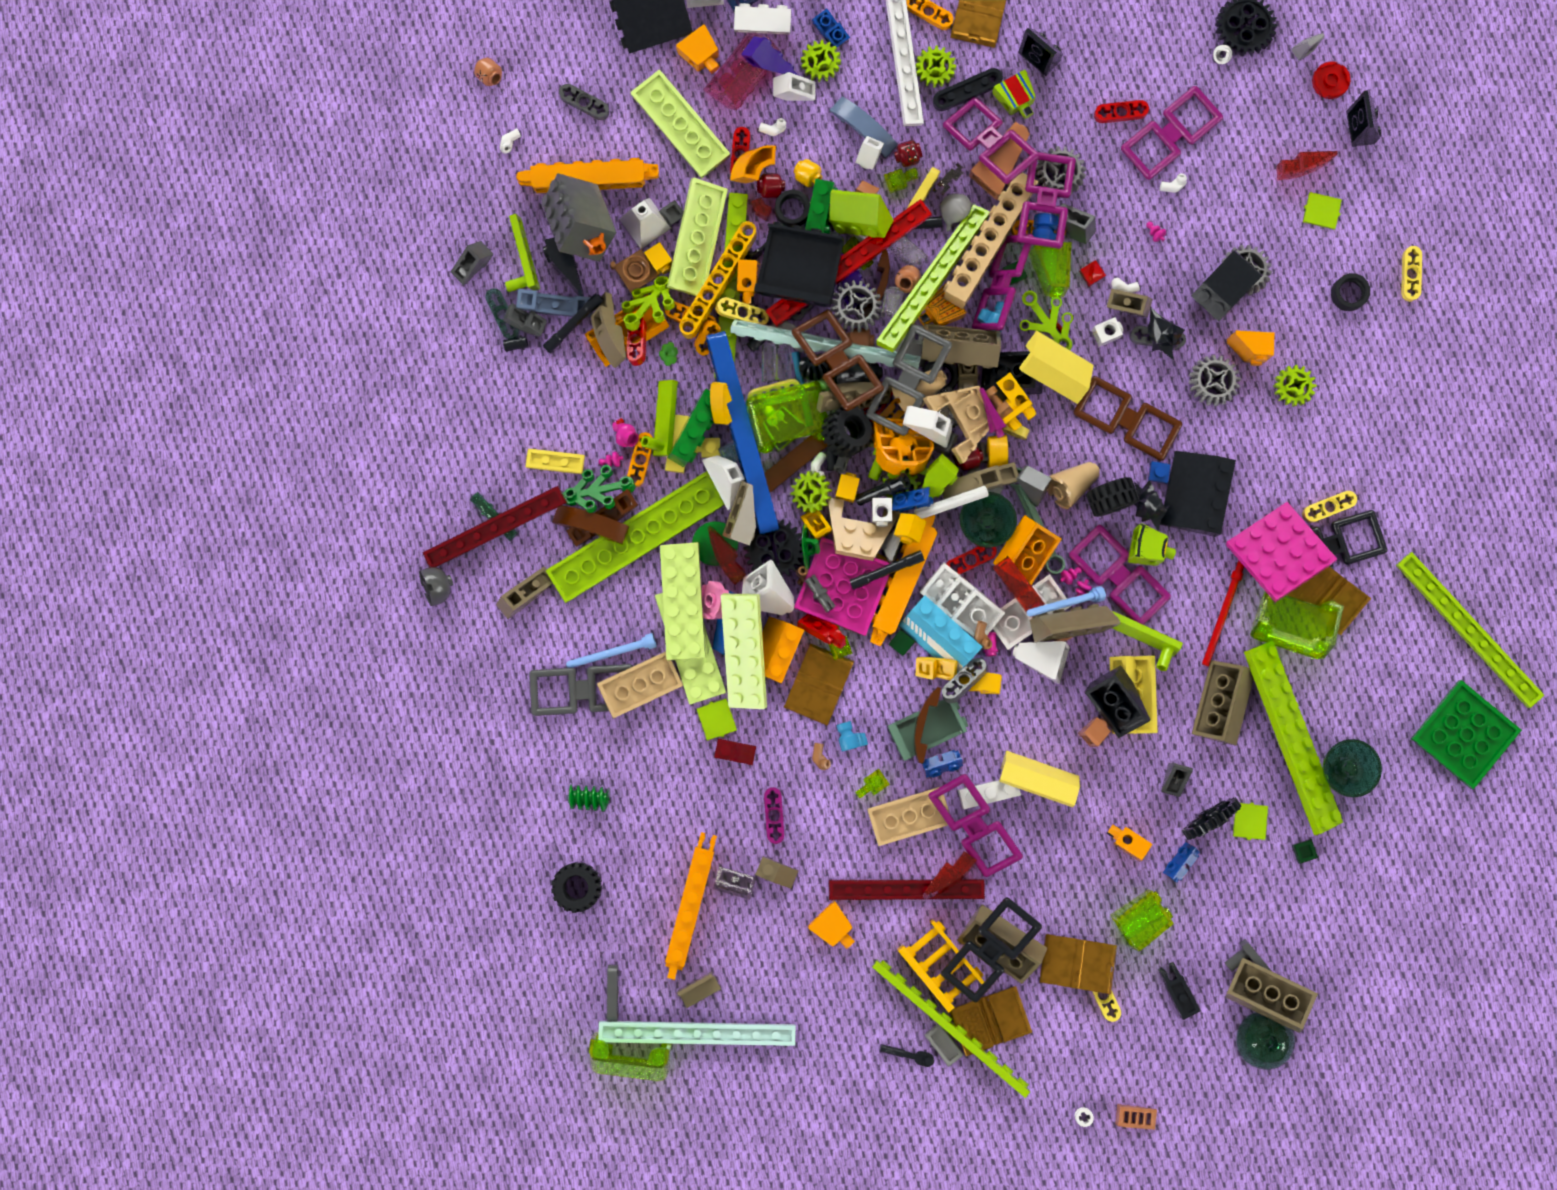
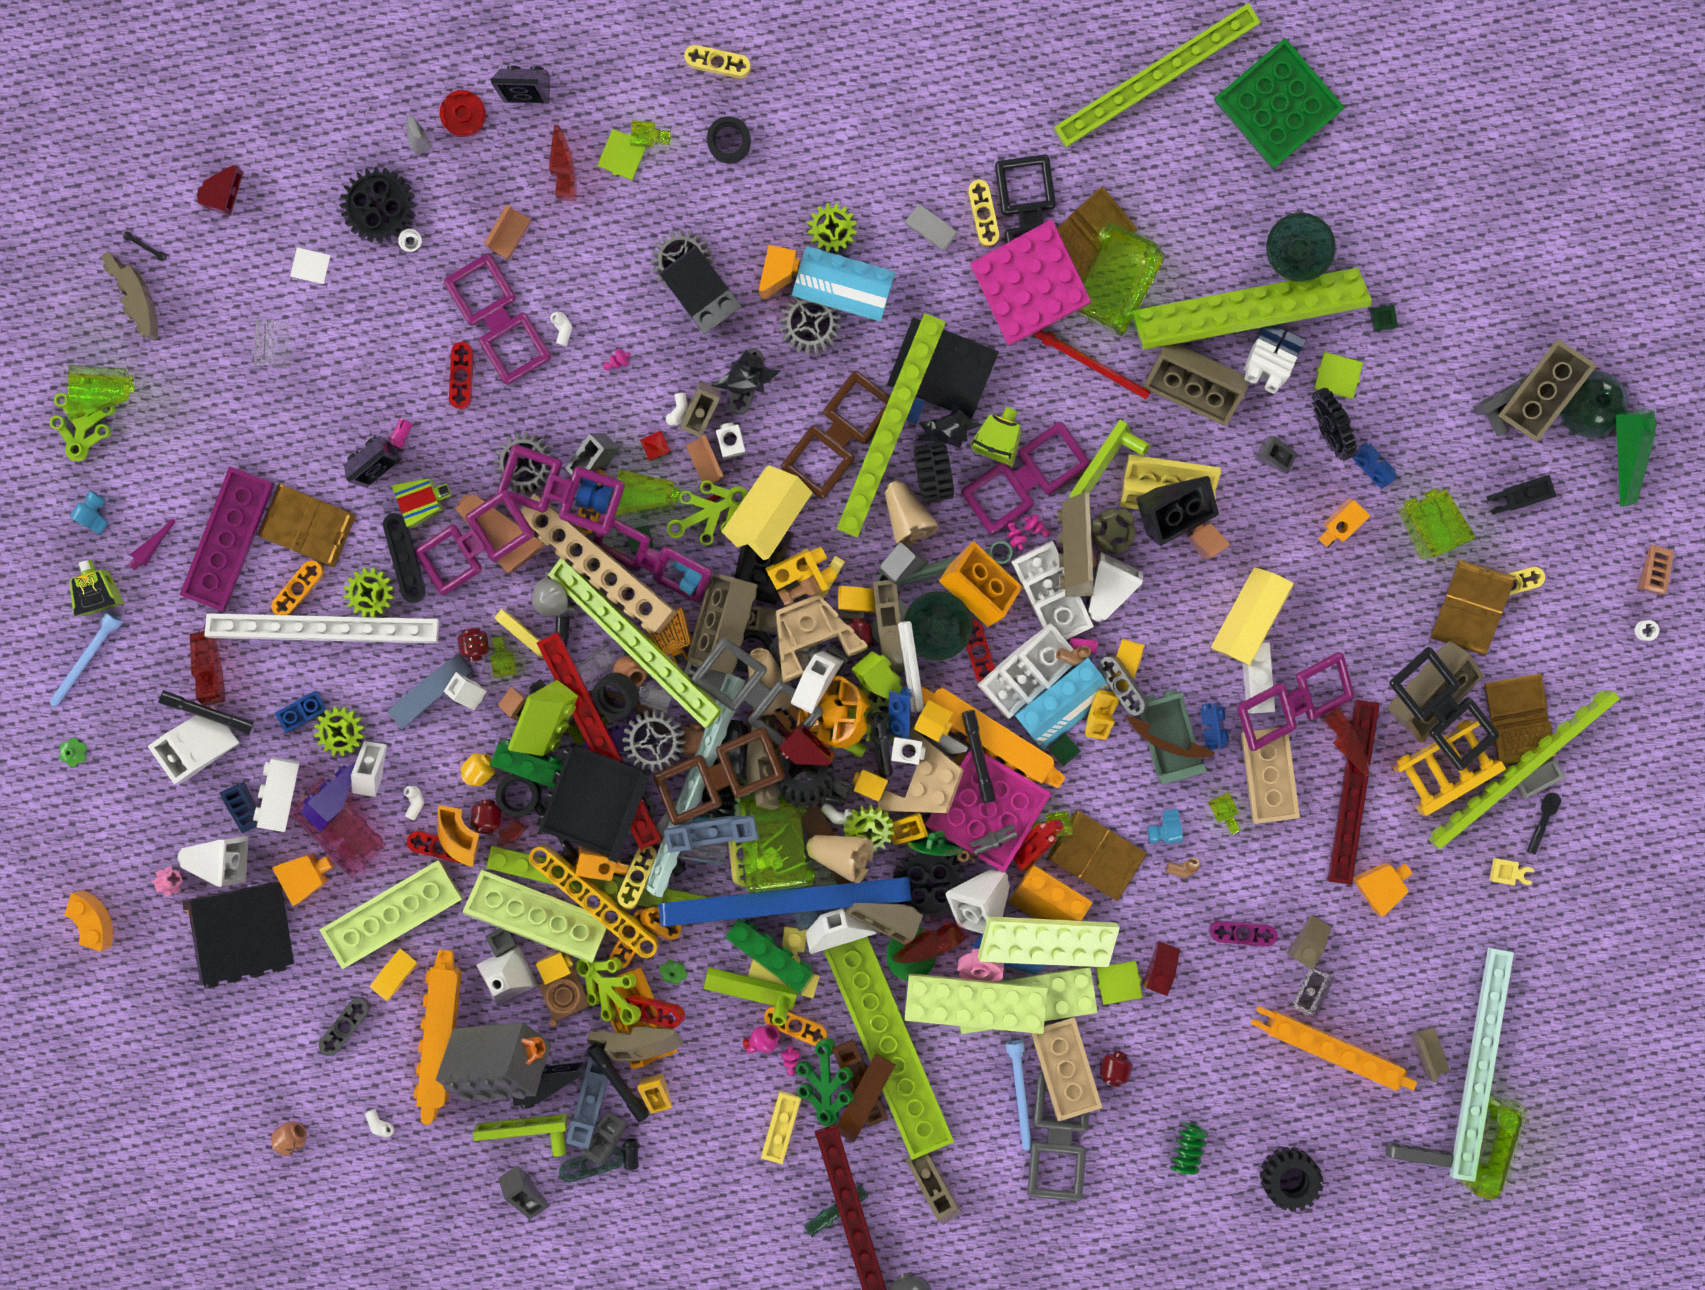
camera: 85 degrees left, 5 degrees up
yellow slope [710,382,732,425] -> none
clear smoke plate [932,162,964,196] -> none
magenta piece [980,388,1006,438] -> none
clear red slope [993,556,1045,614] -> none
light blue piece [1027,586,1106,617] -> none
none -> yellow slope [370,949,418,1002]
none -> dark pink pin [388,418,413,449]
none -> nougat panel [484,204,531,260]
none -> black tyre [592,672,639,719]
none -> clear neon green plate [630,120,671,148]
none -> yellow slope [638,1073,673,1114]
none -> sand blue slope [664,816,759,853]
none -> nougat panel [685,434,725,488]
none -> dark red slope [779,722,835,765]
none -> medium azure slope [792,246,895,322]
none -> tan cone [806,835,874,883]
none -> lime plate [837,313,946,538]
none -> light grey slope [905,204,958,252]
none -> olive piece [1091,508,1137,555]
none -> dark red head [1099,1050,1133,1087]
none -> white hips [1243,325,1306,393]
none -> light yellow plate [1489,858,1534,885]
none -> green wedge [1616,408,1657,507]

